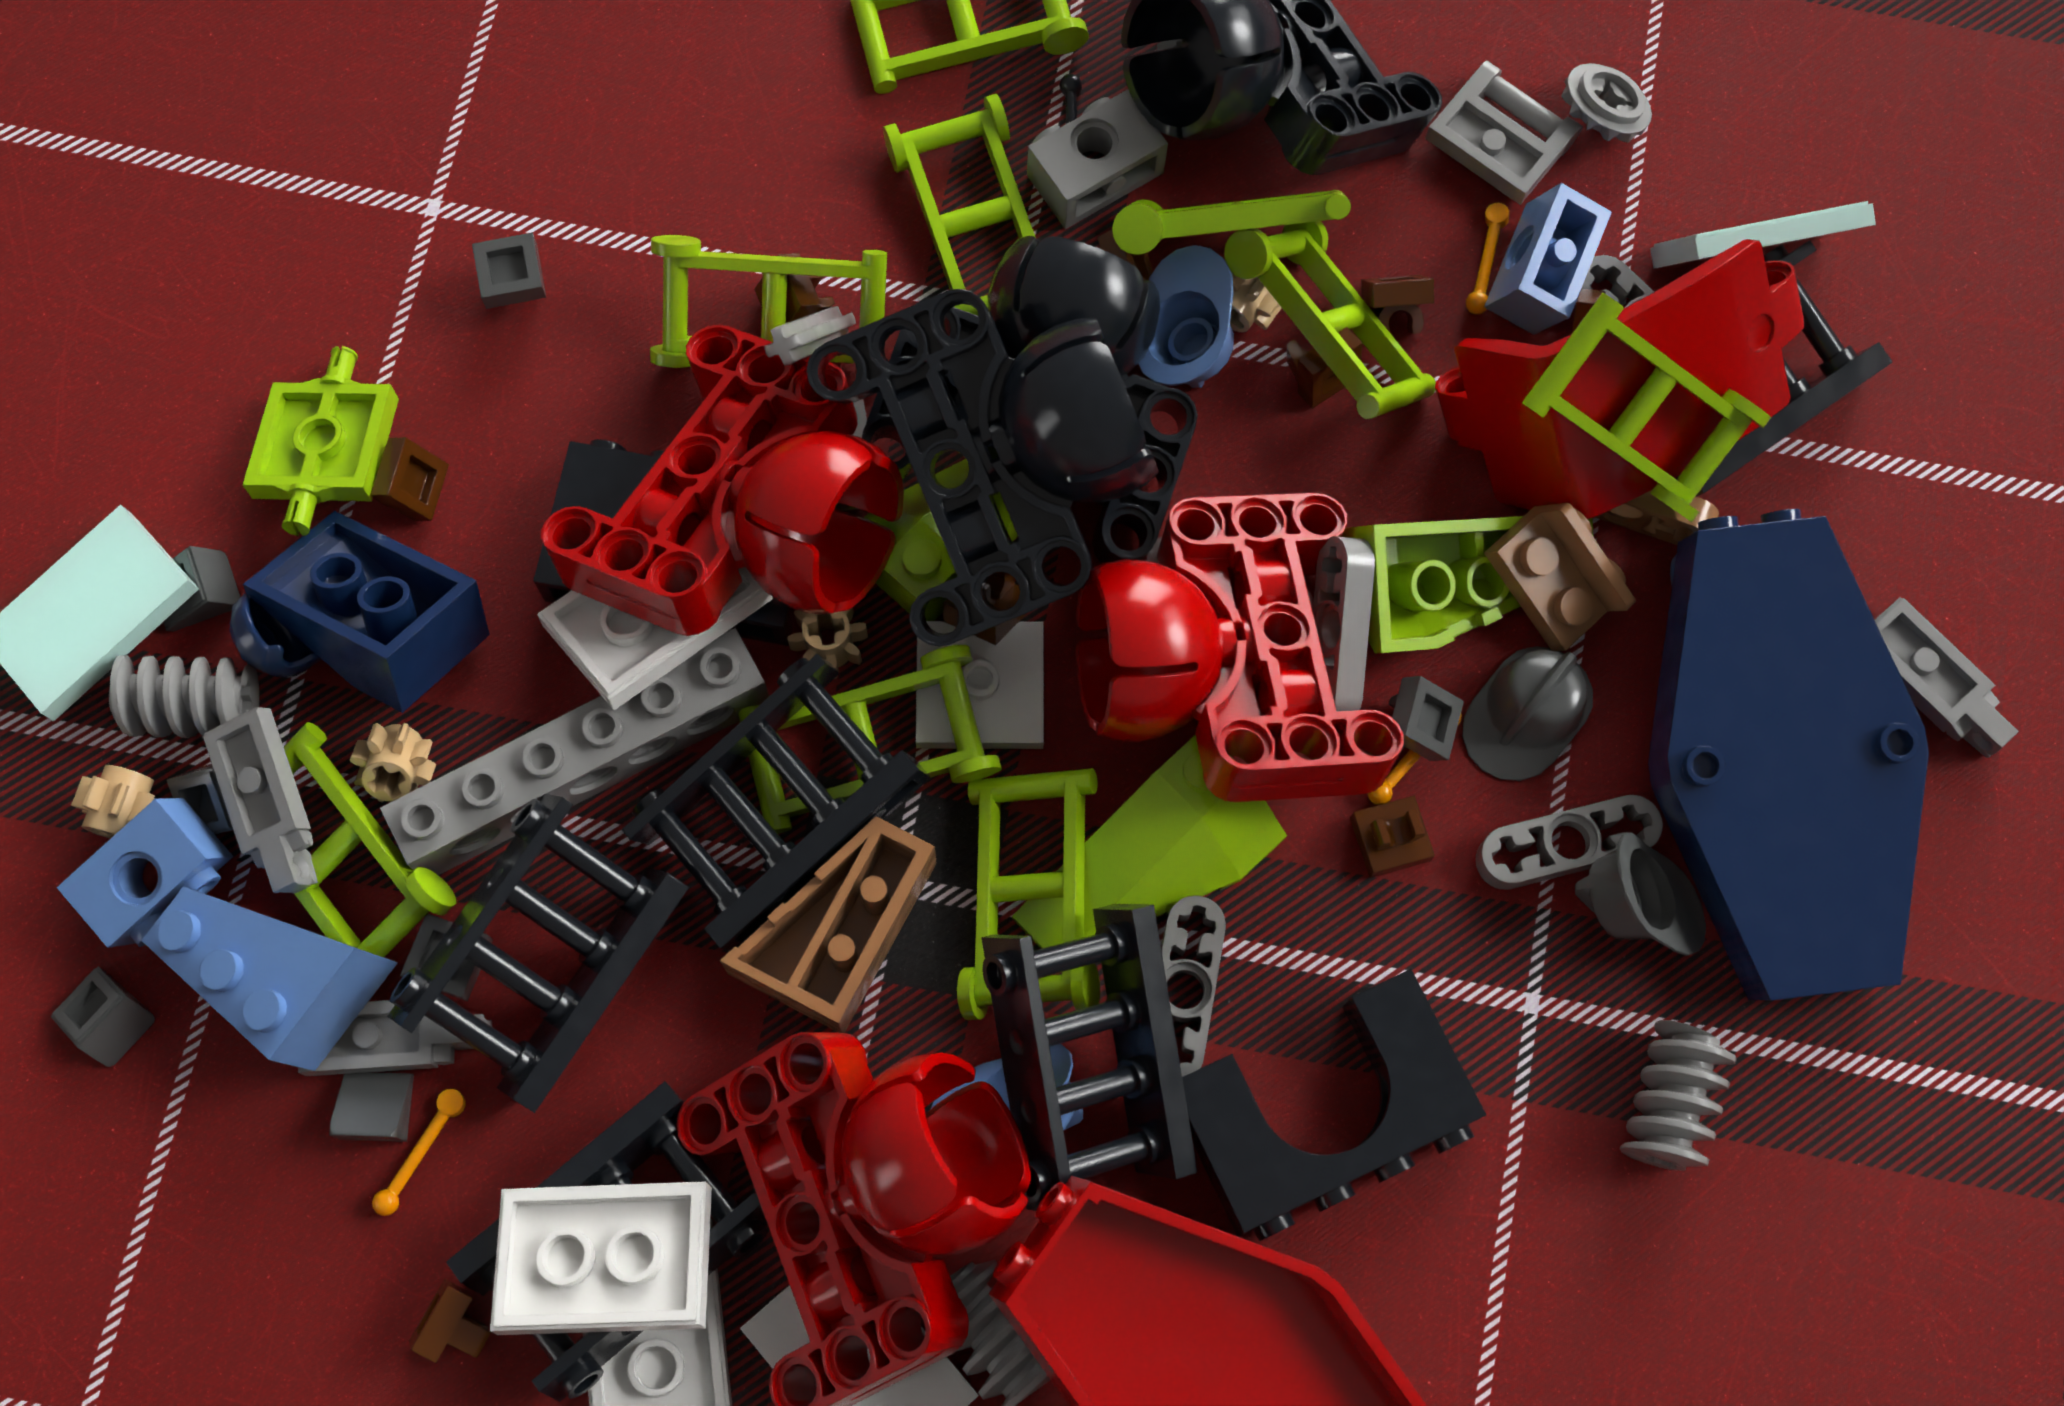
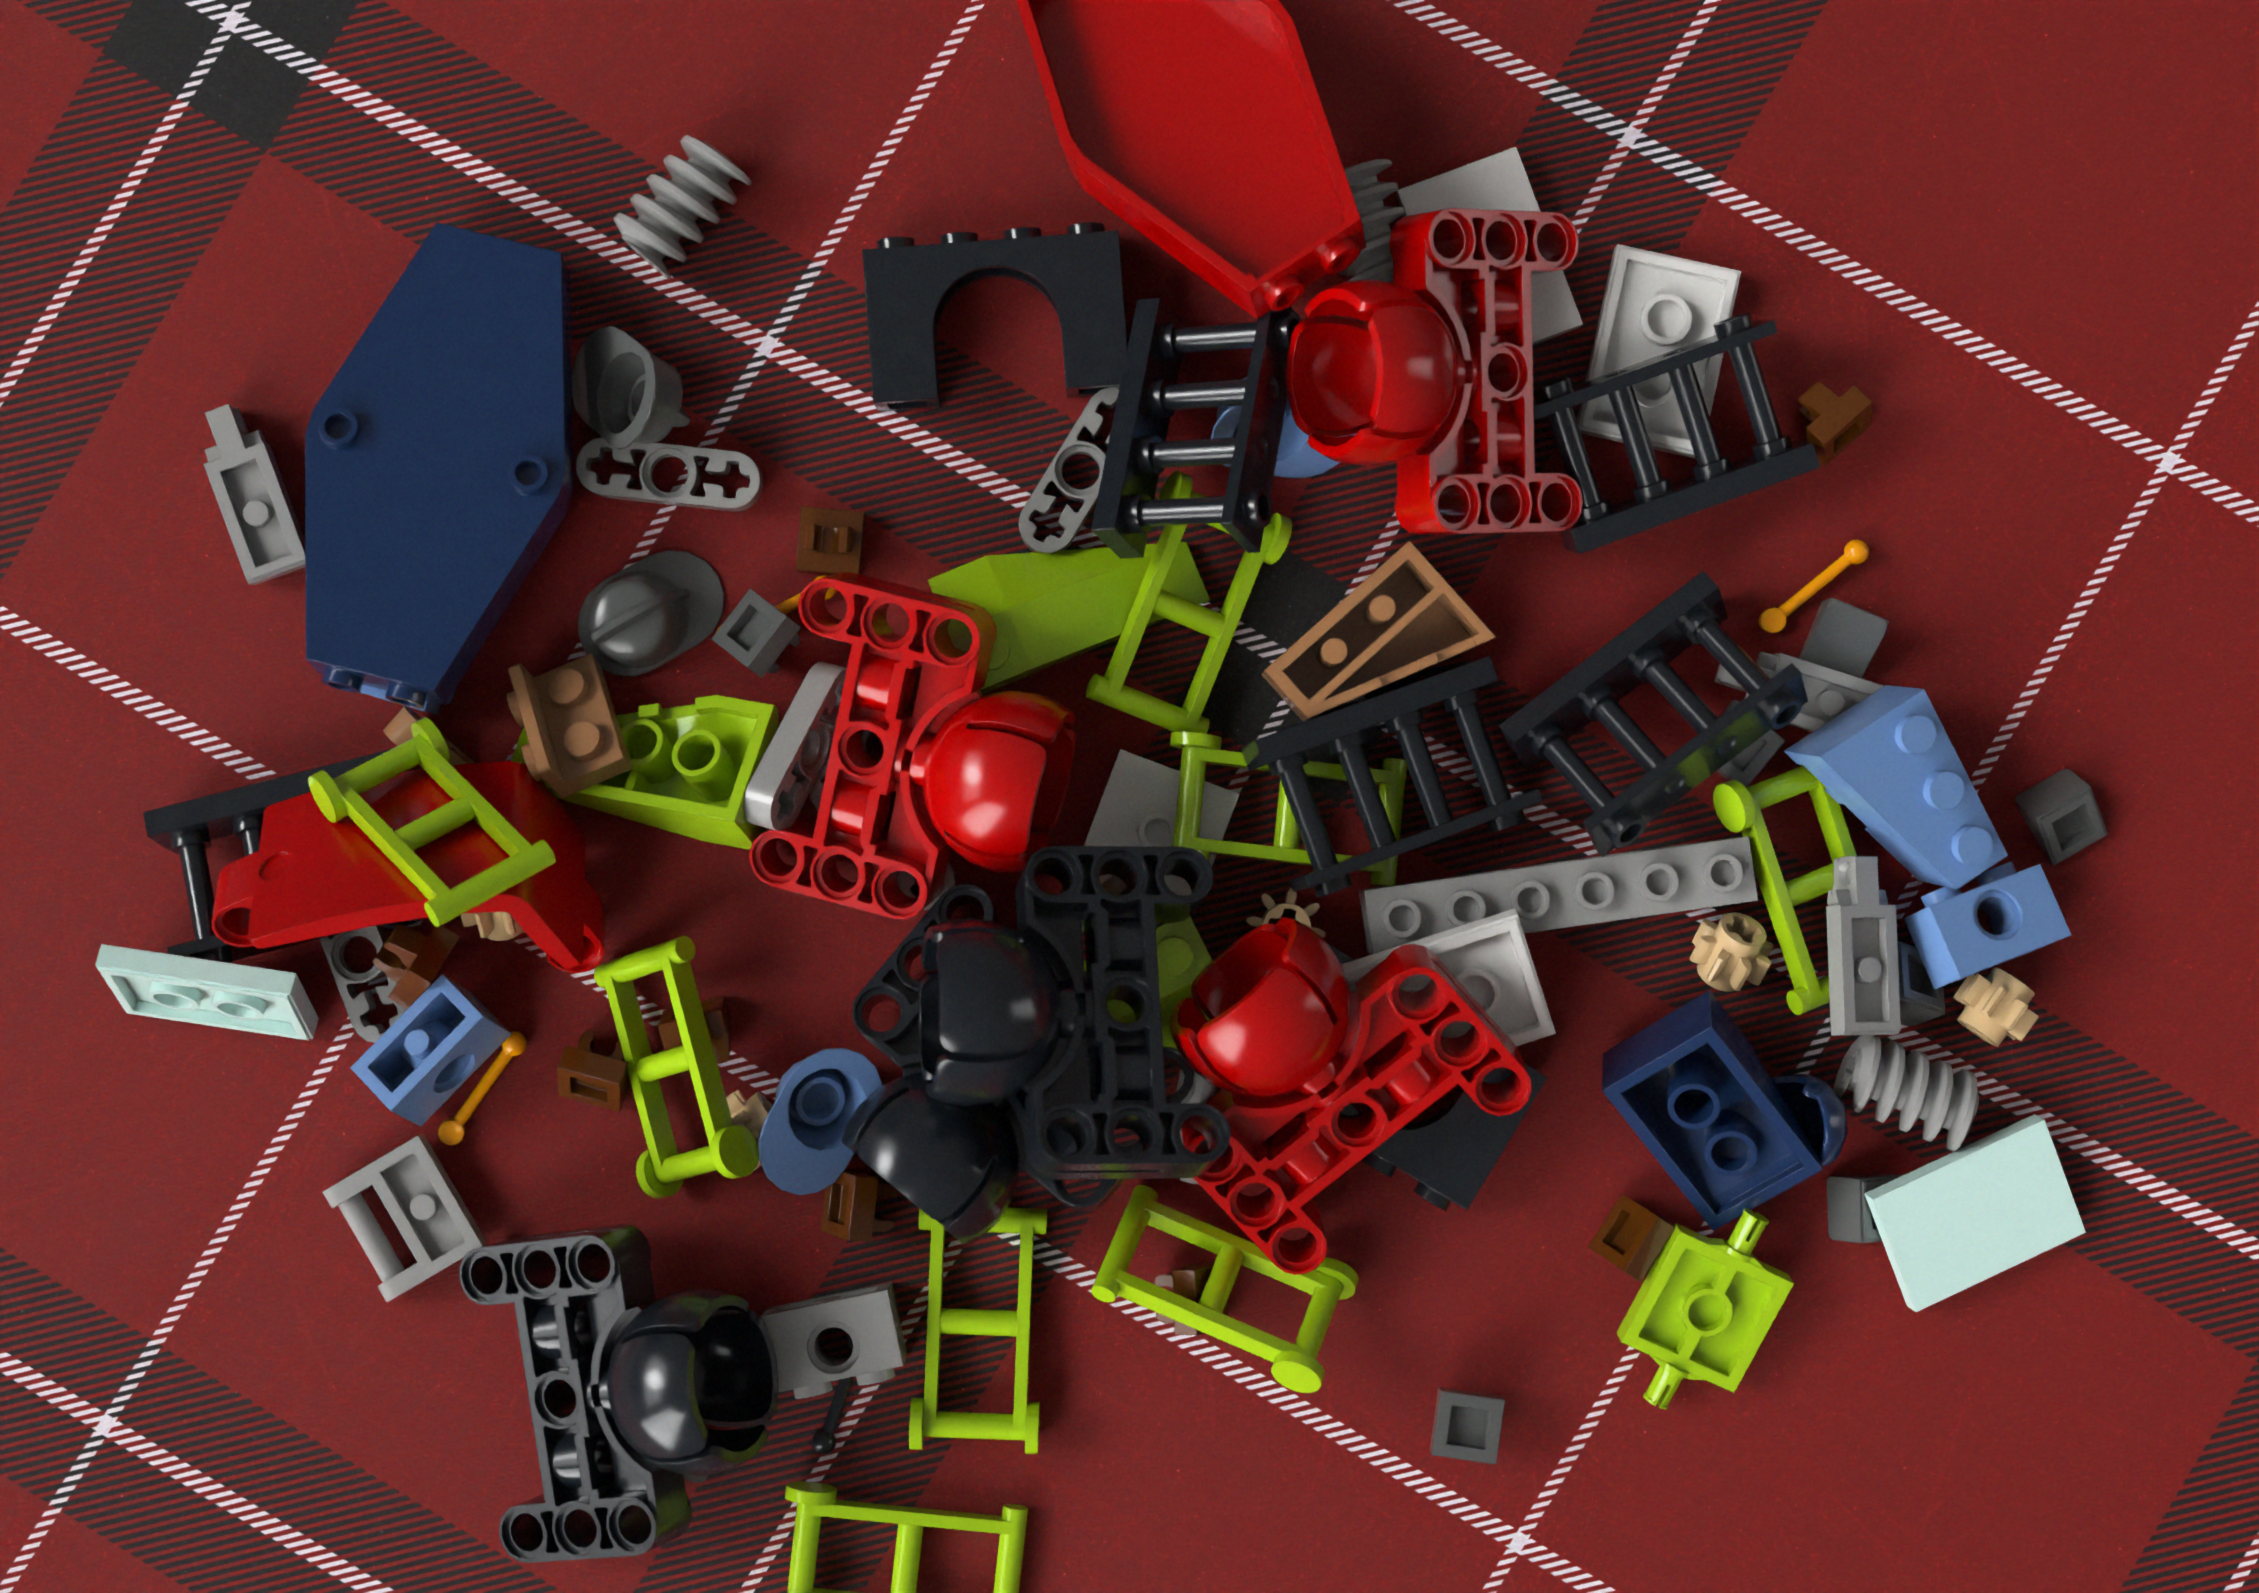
camera: 160 degrees left, 15 degrees up
white tile [490,1181,712,1335] -> none
light grey axle [764,306,856,366] -> none
lime piece [1112,190,1351,255] -> none
light grey gear [1561,63,1652,143] -> none

